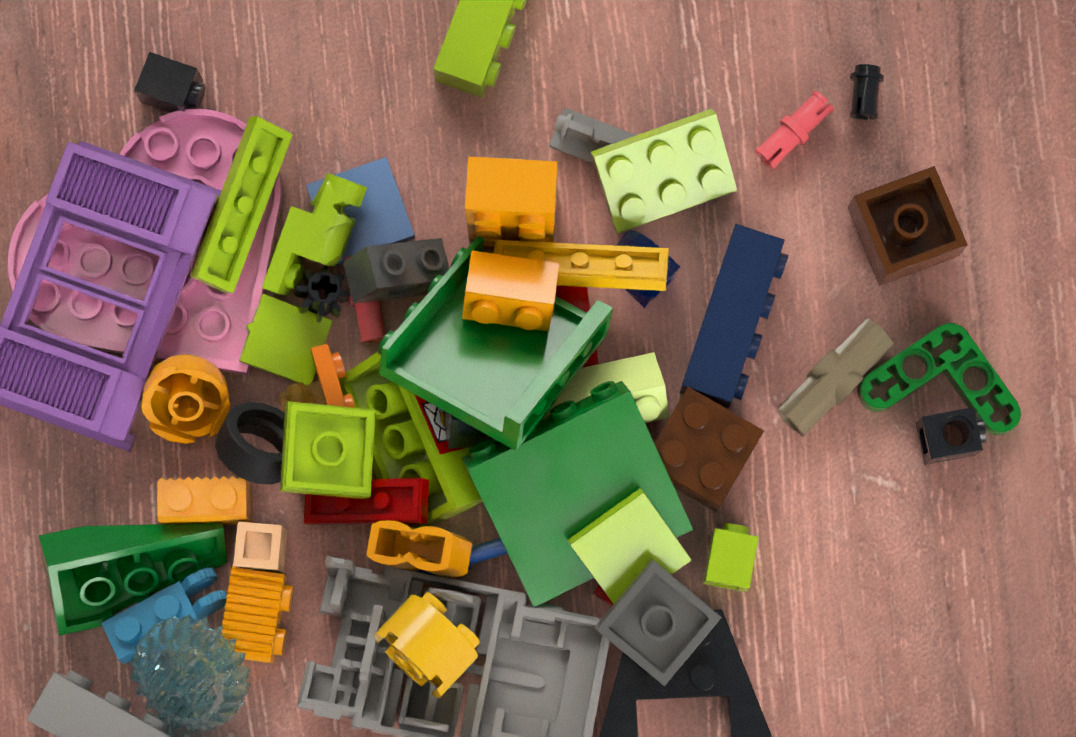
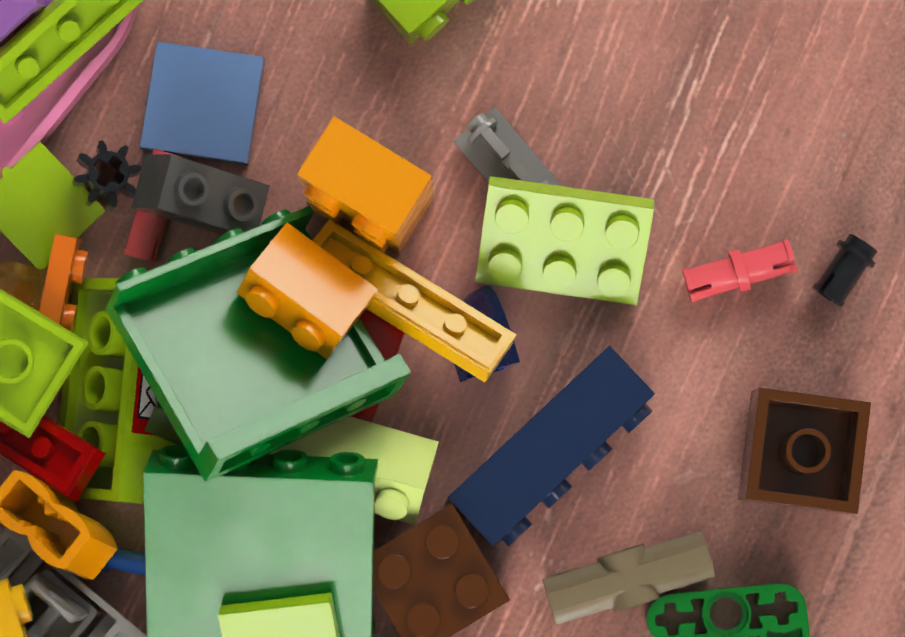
camera: 30 degrees right, 5 degrees up
lime plate [262,172,367,296] -> none

